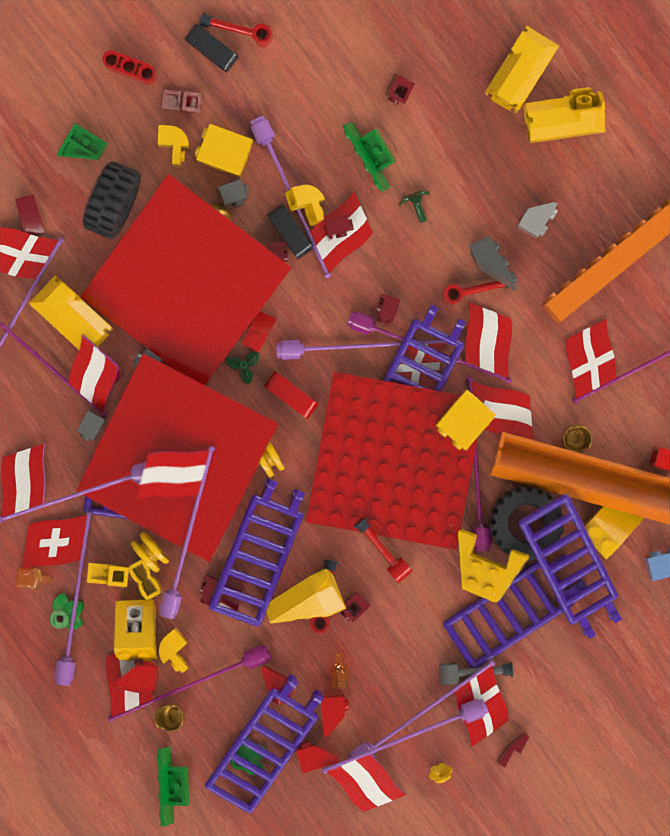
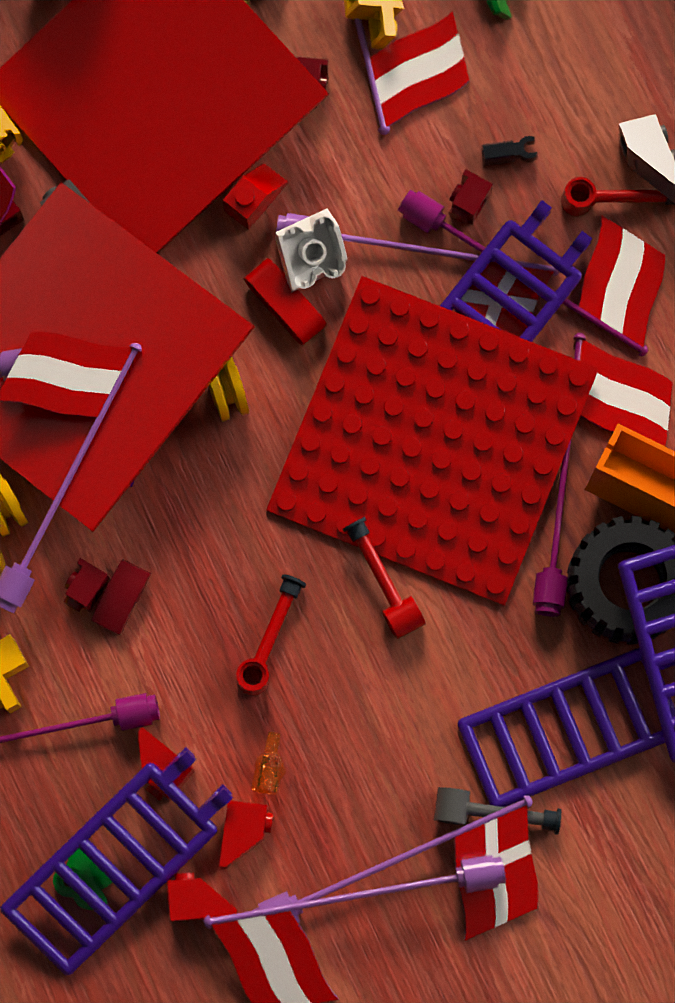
camera: 10 degrees right, 10 degrees down
dark purple bar [209,478,305,627] -> none
dark green plant [226,352,259,384] -> none
yellow wedge [266,569,346,623] -> none
black beam [267,204,314,260] -> none
dark red brick [324,215,354,241] -> none
dark red brick [340,591,370,622] -> none
dark green plant [399,191,430,223] -> none
yellow plant [429,763,452,783] -> none
yellow brick [436,389,496,450] -> none
yellow wing [458,529,530,603] -> none
dark red slope [497,732,529,767] -> none
none -> white slope [275,209,348,292]
none -> black bar [481,136,538,166]

